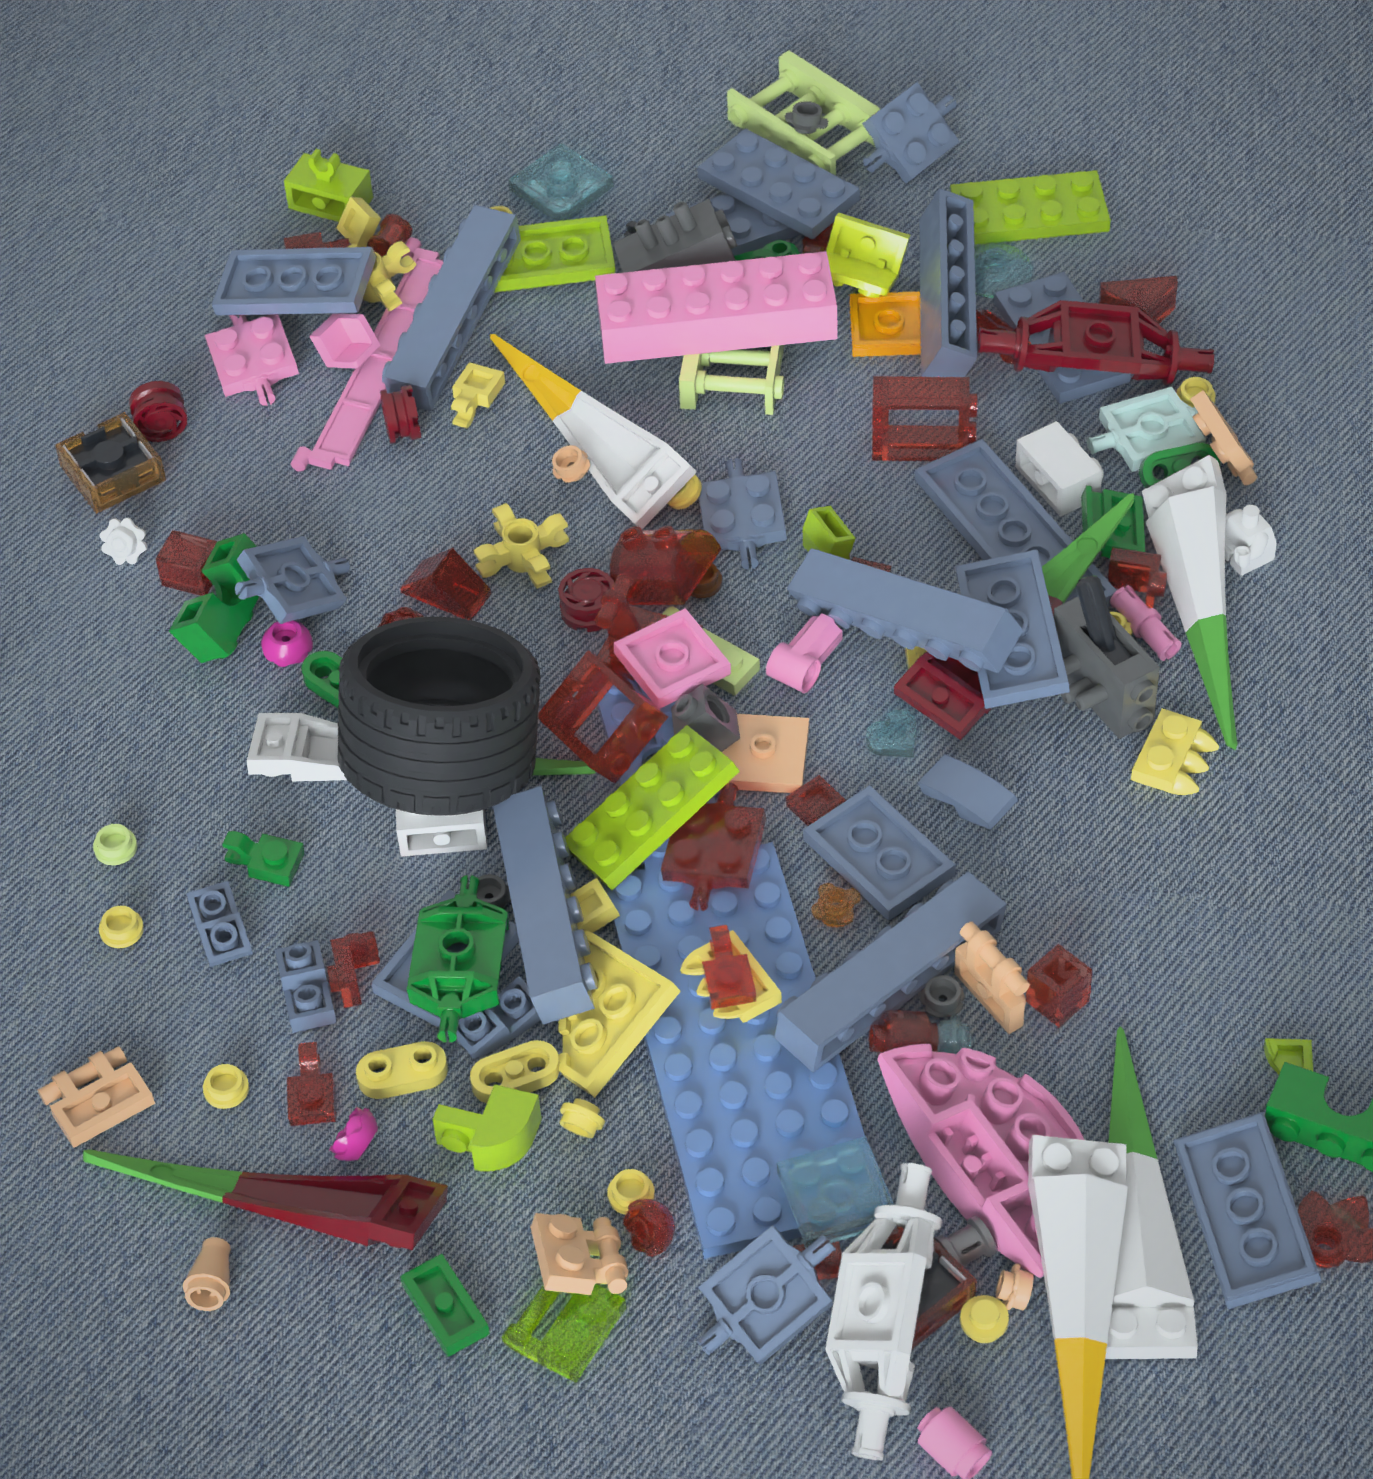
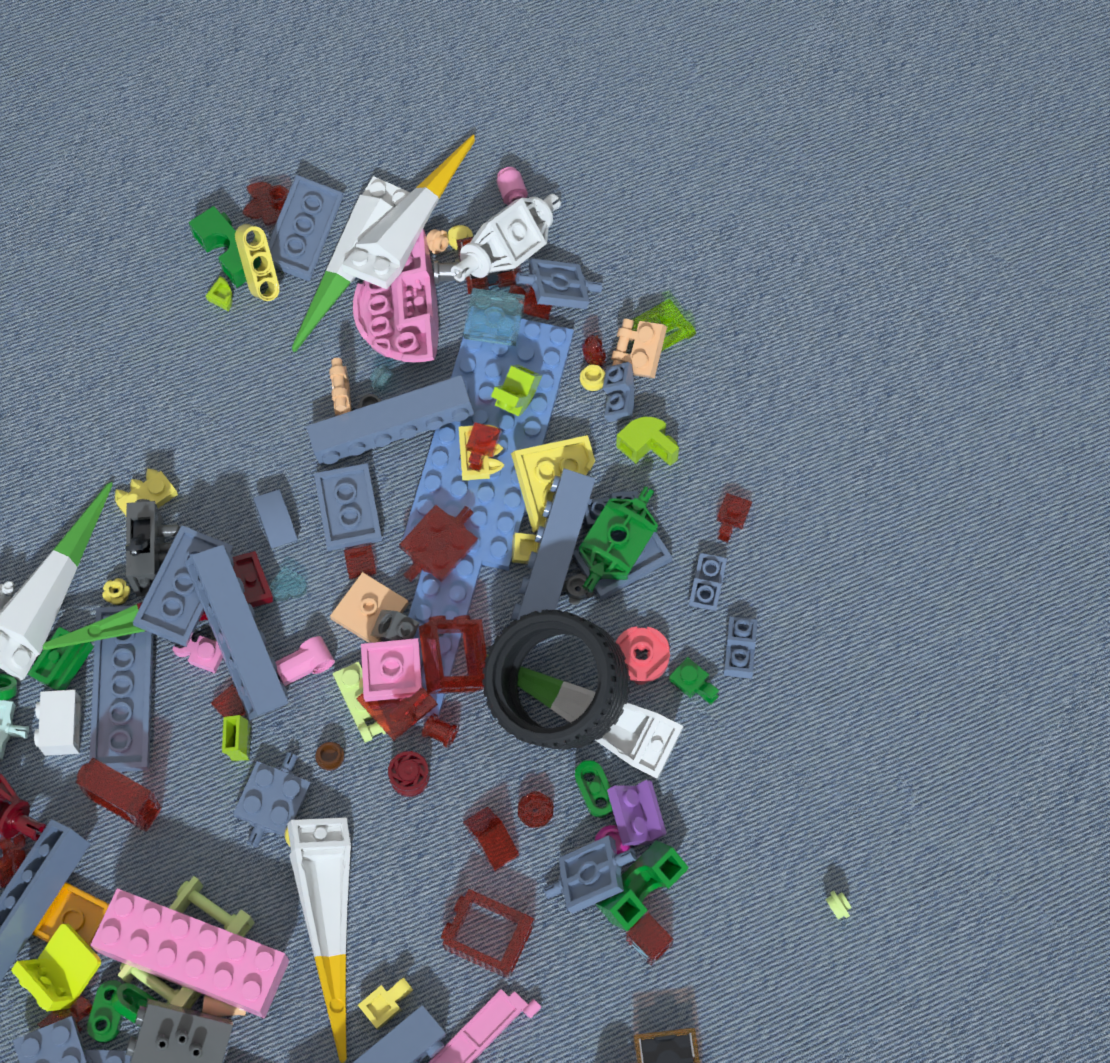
camera: 155 degrees left, 15 degrees up
light nougat plate [38,1046,155,1148] -> none
dark red plate [83,1149,448,1250] -> none
yellowish green plate [93,824,137,865] -> none
light yellow plate [99,906,144,948] -> none
white plant [100,518,147,565] -> none
light nougat cone [183,1237,231,1311] -> none
light yellow plate [203,1064,249,1109] -> none
clear red bracket [326,931,380,1008] -> none
dark pink plate [329,1106,378,1161] -> none
light yellow plate [356,1041,448,1099] -> none
dark red wheel [380,385,421,444] -> none
white brick [396,809,487,857] -> none
green plate [400,1254,490,1357] -> none
light yellow plate [470,1040,559,1103] -> none
light yellow pin [473,503,569,589] -> none
light nougat plate [552,445,590,483] -> none
light yellow plate [559,1098,605,1138] -> none
lime plate [565,725,740,890] -> none
clear red brick [610,526,722,605] -> none
clear orange plate [811,883,861,927] -> none
clear red head [869,1010,939,1057] -> none
clear red brick [1026,944,1093,1027] -> none
clear red bracket [1108,548,1167,608] -> none
bright pink pin [1110,585,1182,661] -> none
none -> light yellow beam [235,224,280,301]
none -> clear red bush [422,713,459,749]
none -> clear red window [441,889,535,979]
none -> lime brick [491,365,543,416]
none -> sand blue slope [602,362,634,422]
none -> medium lavender bracket [607,780,666,845]
none -> coral plate [616,626,670,685]

